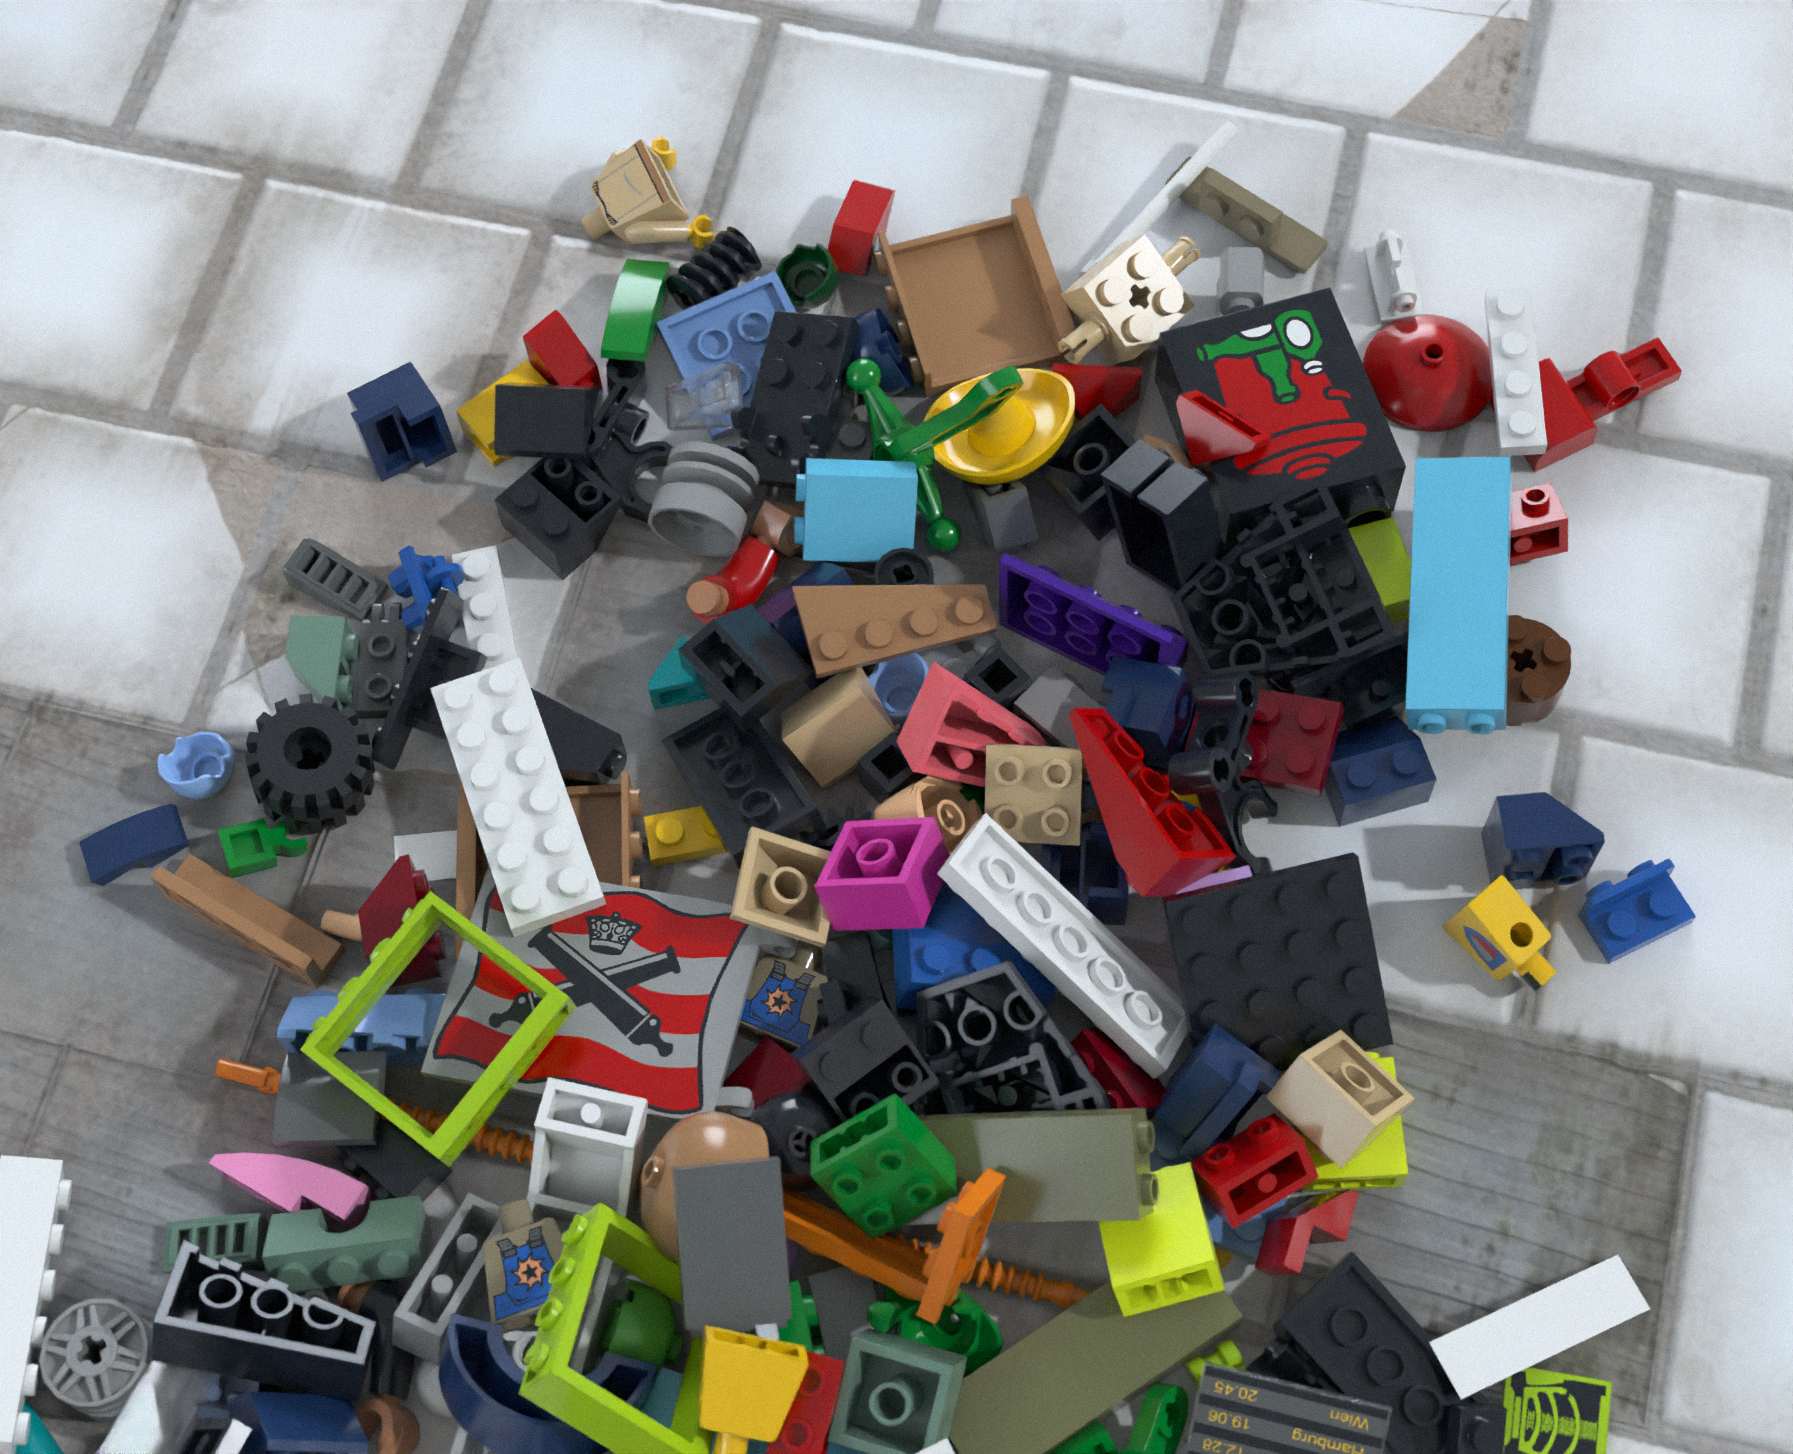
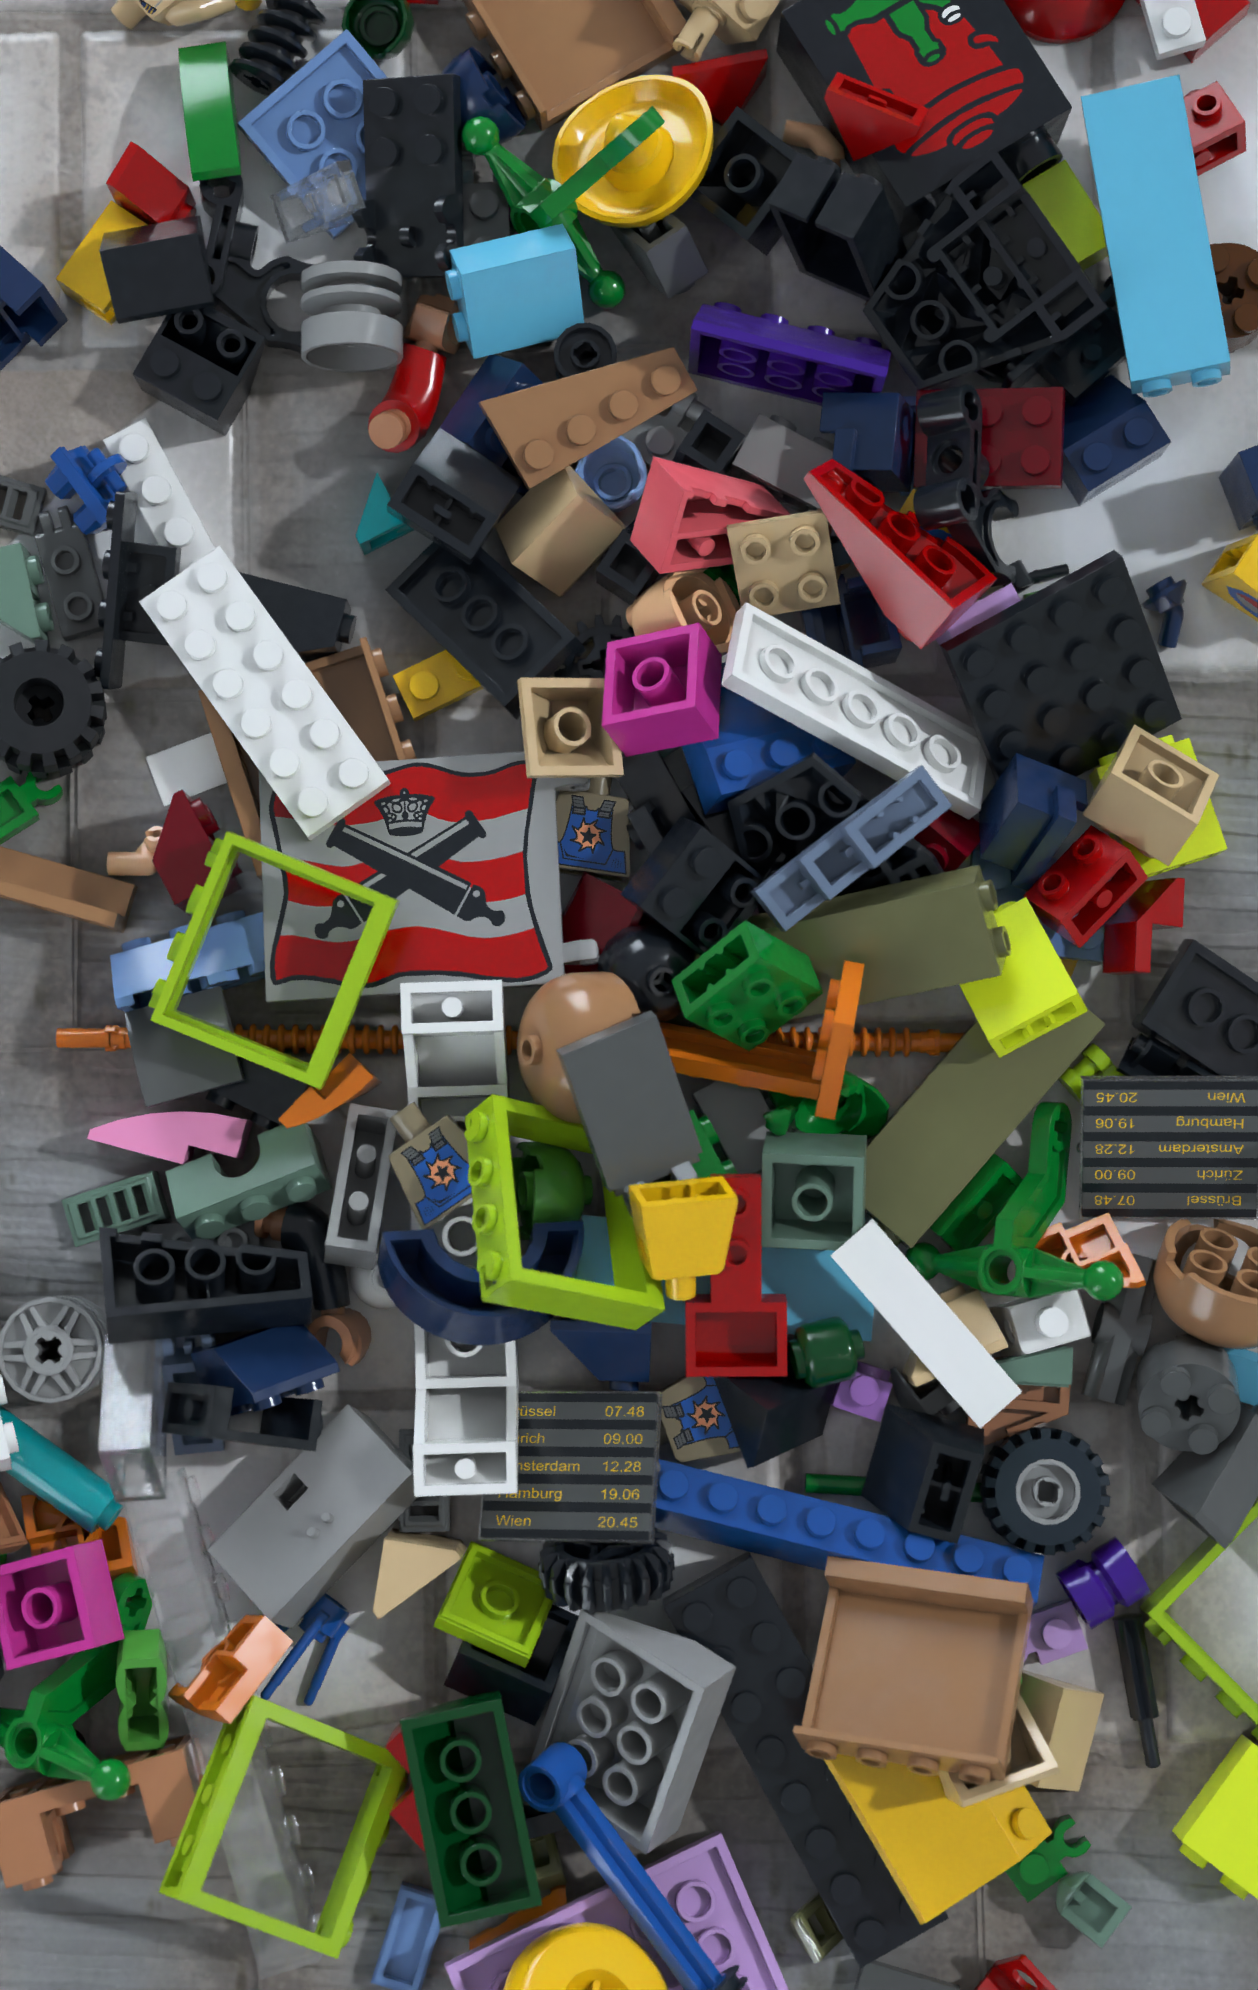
camera: 20 degrees left, 20 degrees up
none -> orange slope [278,1053,382,1128]
none -> sand blue slope [751,765,952,932]
none -> dark blue plate [1142,576,1187,648]

